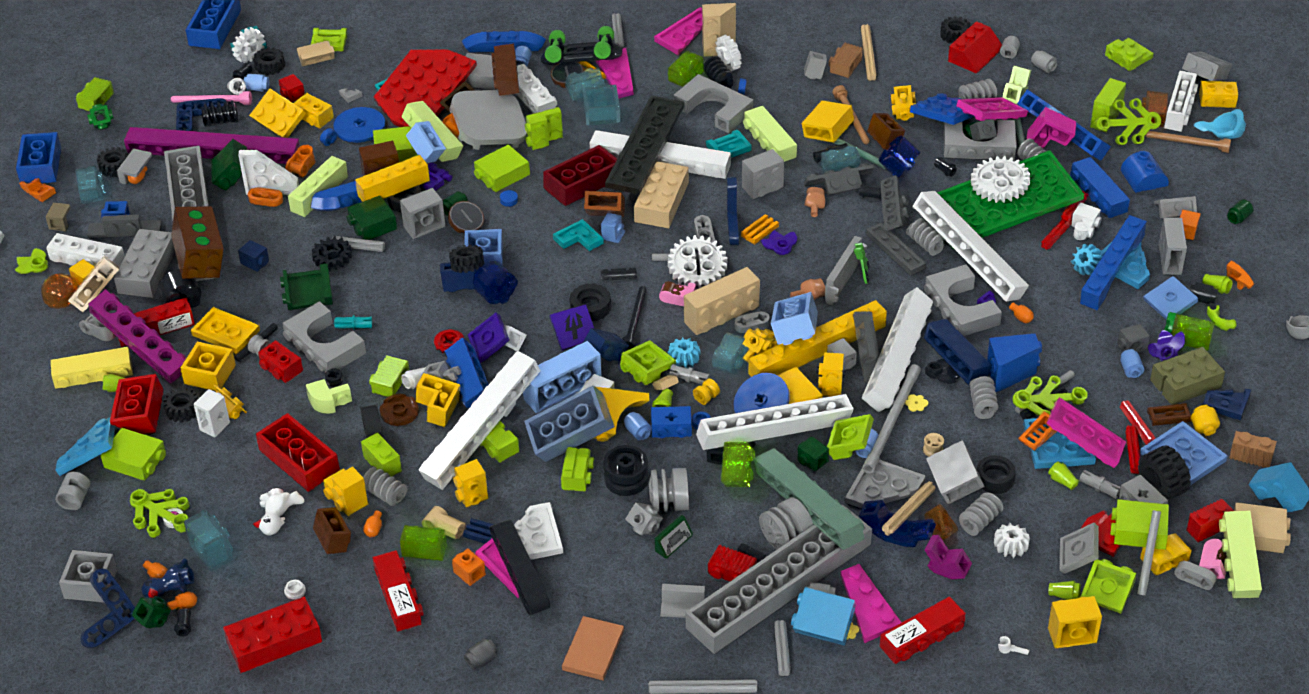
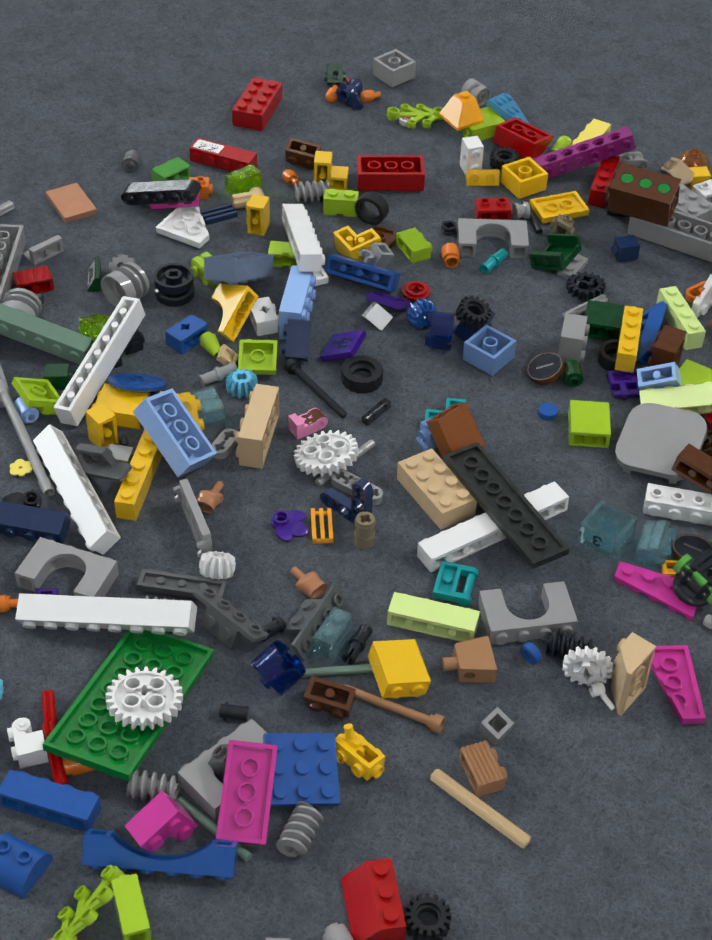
camera: 130 degrees right, 0 degrees up
dark blue beam [80,568,135,648] -> none
black pin [174,609,191,637] -> none
clear light blue brick [184,509,233,572] -> none
white animal [253,488,305,535] -> none
white plate [284,580,306,600] -> none
yellowish green brick [306,379,352,414] -> none
white cone [401,367,426,389] -> none
lime plate [524,107,563,150] -> none
dark red brick [543,145,617,206] -> none
medium blue brick [624,412,652,440] -> none
clear neon green brick [668,51,704,87] -> none
blue tile [691,412,711,430] -> none
yellow wheel [693,378,720,405] -> none
light grey brick [742,149,784,199] -> none
bright green piece [854,243,869,284] -> none
yellowish green brick [1003,66,1031,104] -> none
none -> bright green brick [151,157,191,181]
none -> white gear [199,551,236,580]
none -> dark tan piece [354,512,376,550]
none -> blue gear [406,297,438,330]
none -> light orange slope [439,91,484,131]
none -> orange brick [441,243,460,268]
none -> medium nougat torso [442,636,497,683]
none -> dark tan brick [549,214,575,234]

